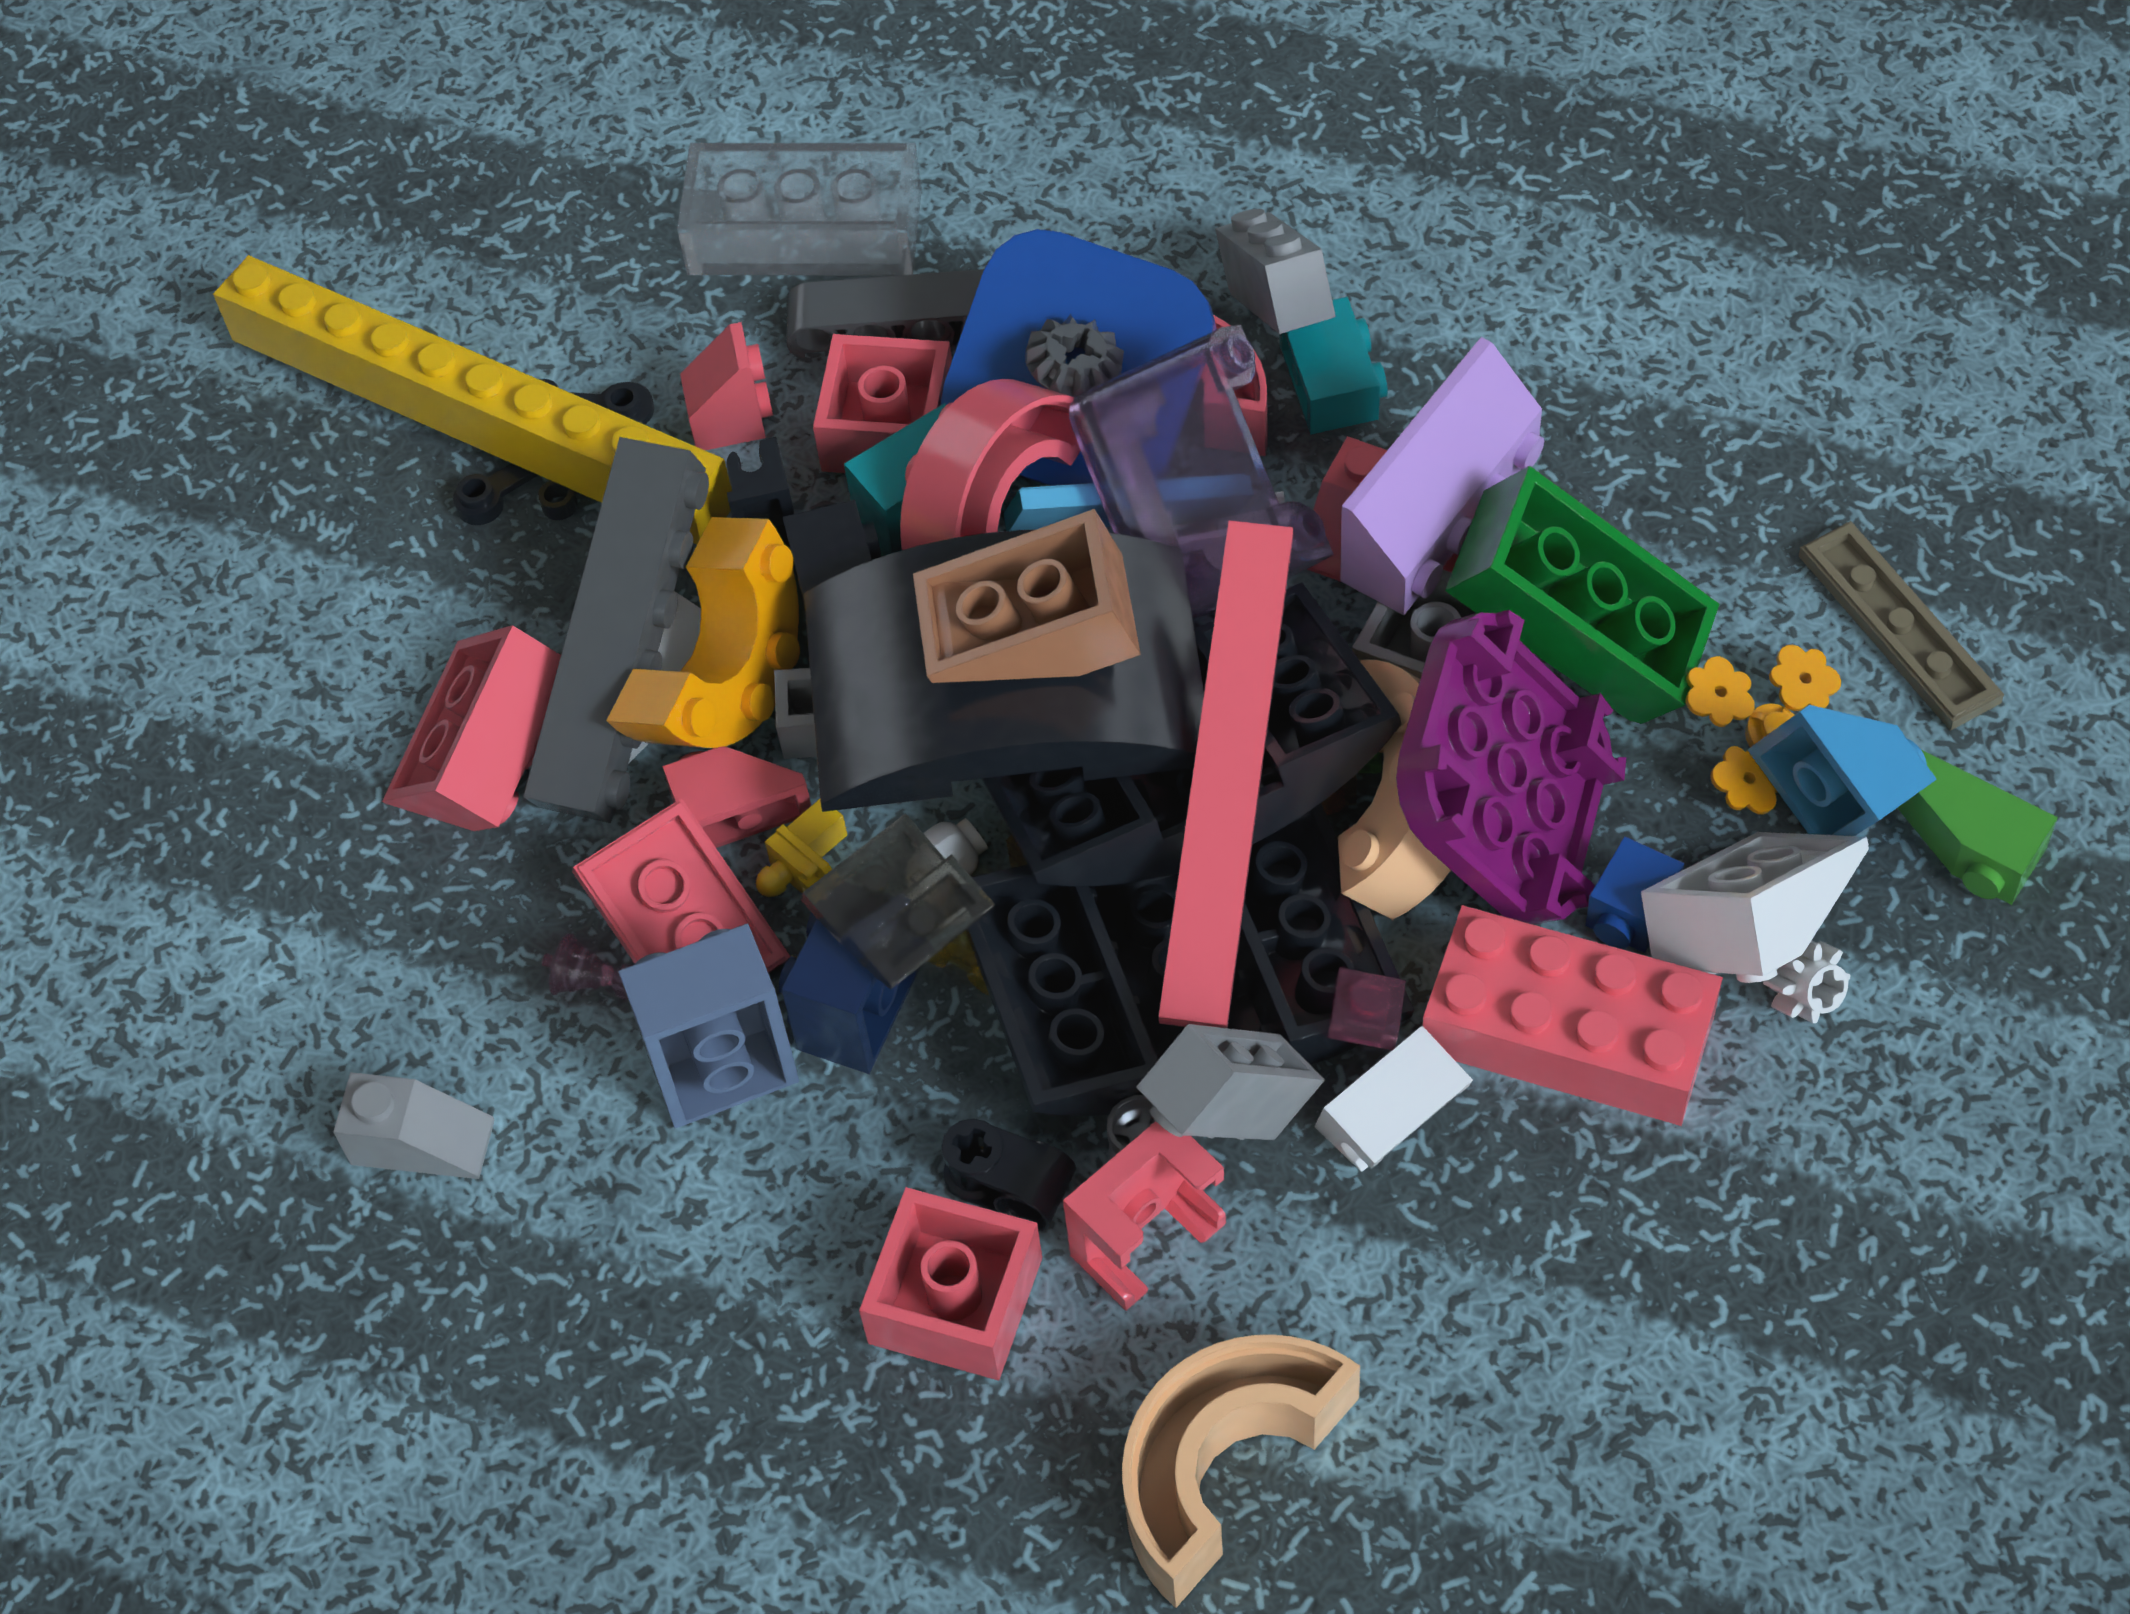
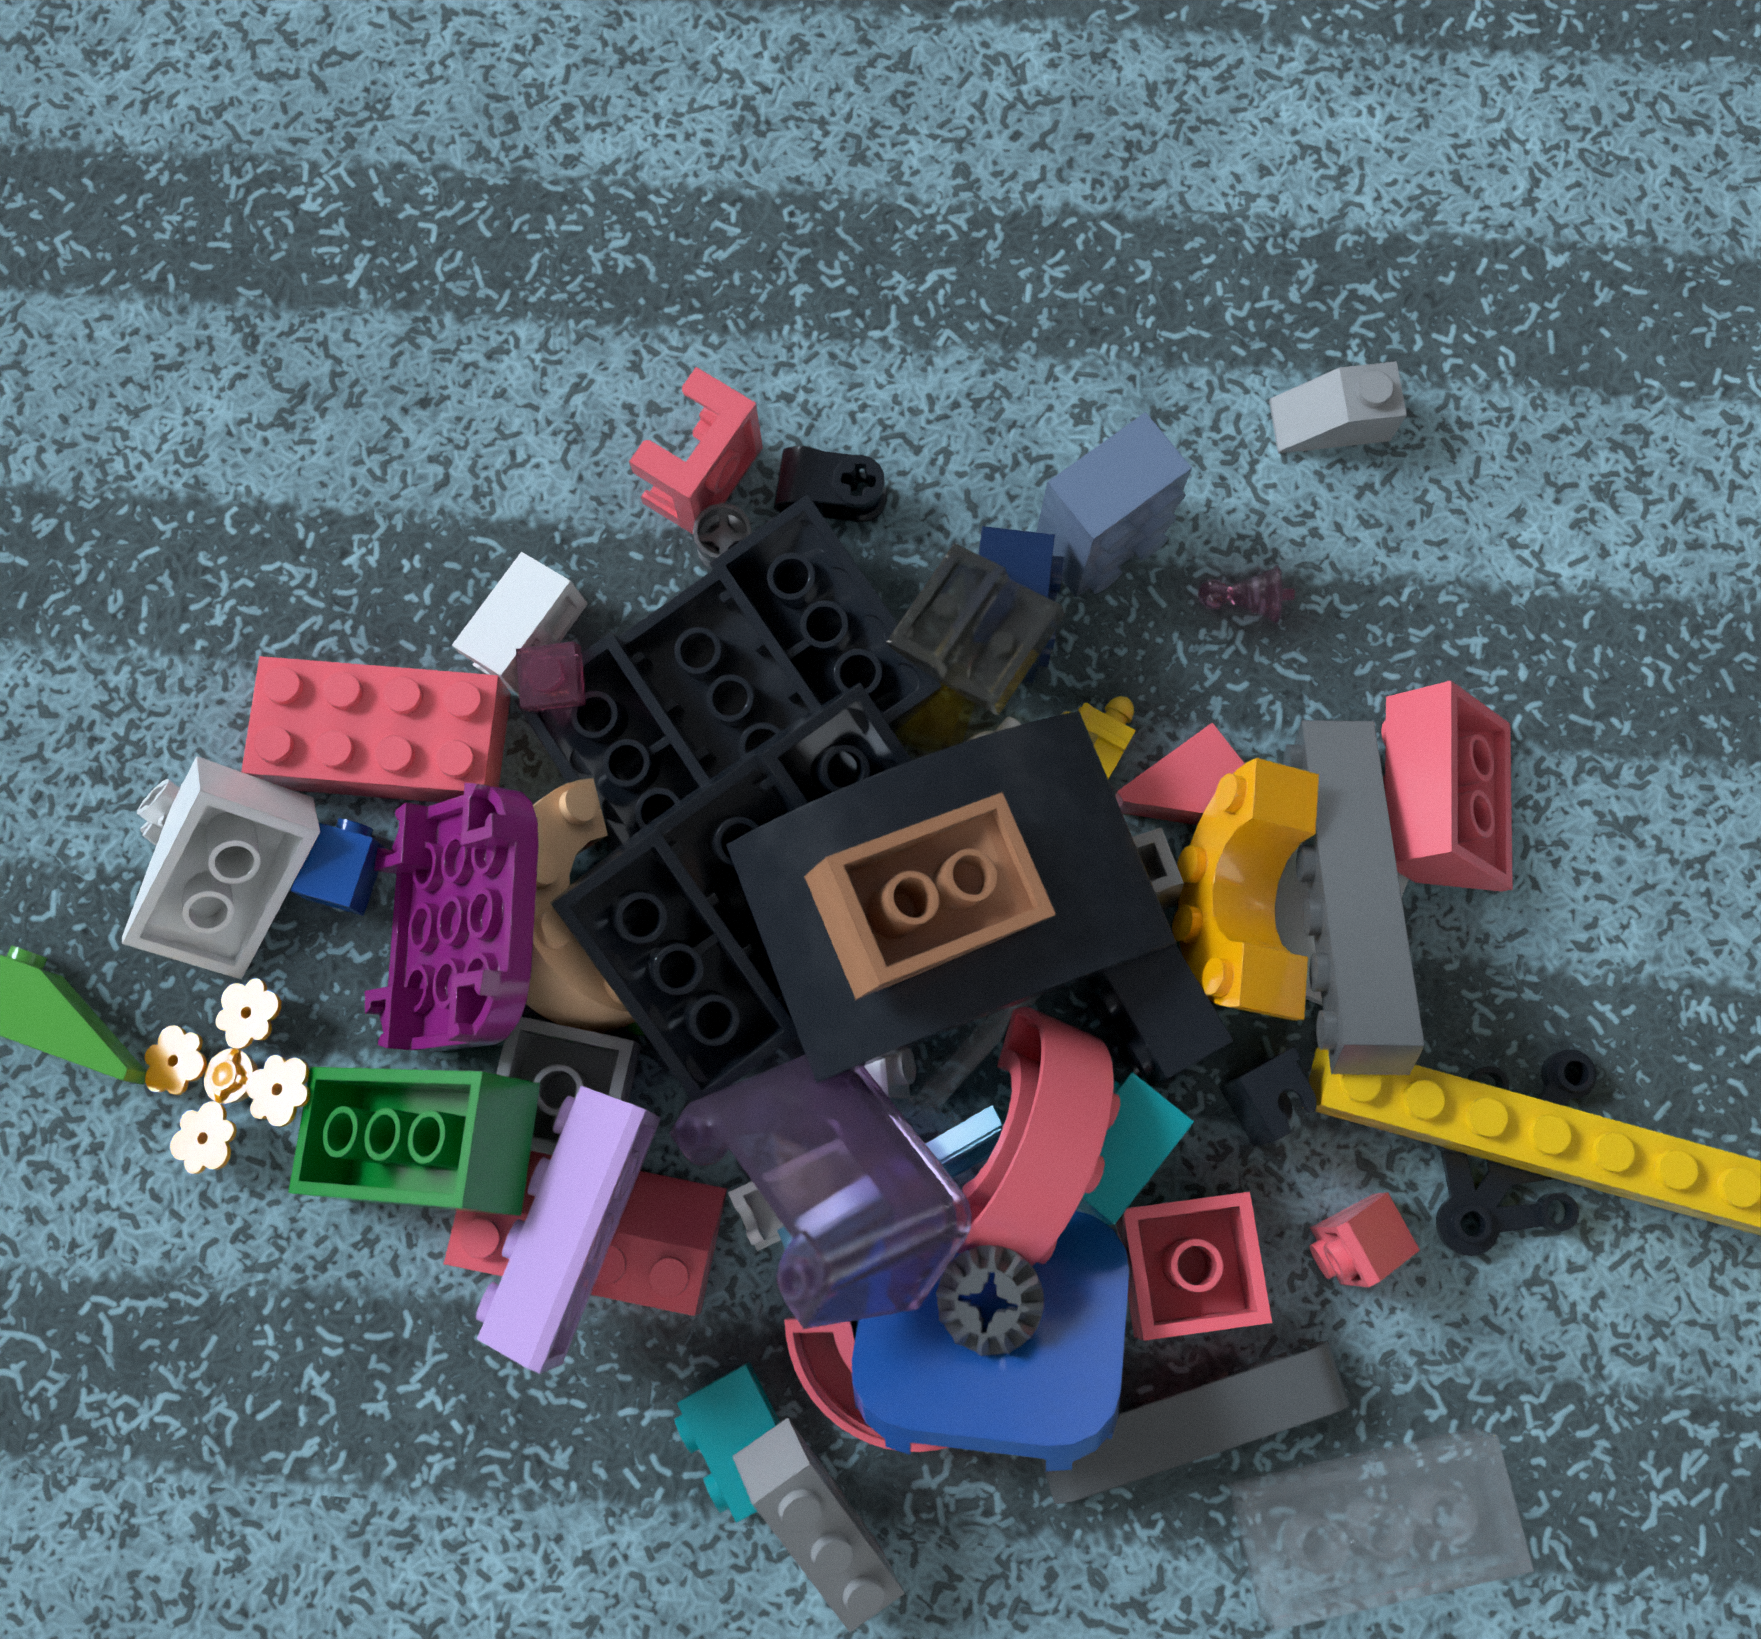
camera: 160 degrees right, 20 degrees up
coral tile [572,798,790,974] -> none
coral brick [859,1187,1043,1381] -> none
light nougat brick [1122,1335,1360,1608] -> none
light grey brick [1137,1024,1325,1140] -> none
coral tile [1159,520,1293,1028] -> none
dark azure slope [1748,705,1937,836] -> none
dark tan tile [1799,521,2004,731] -> none

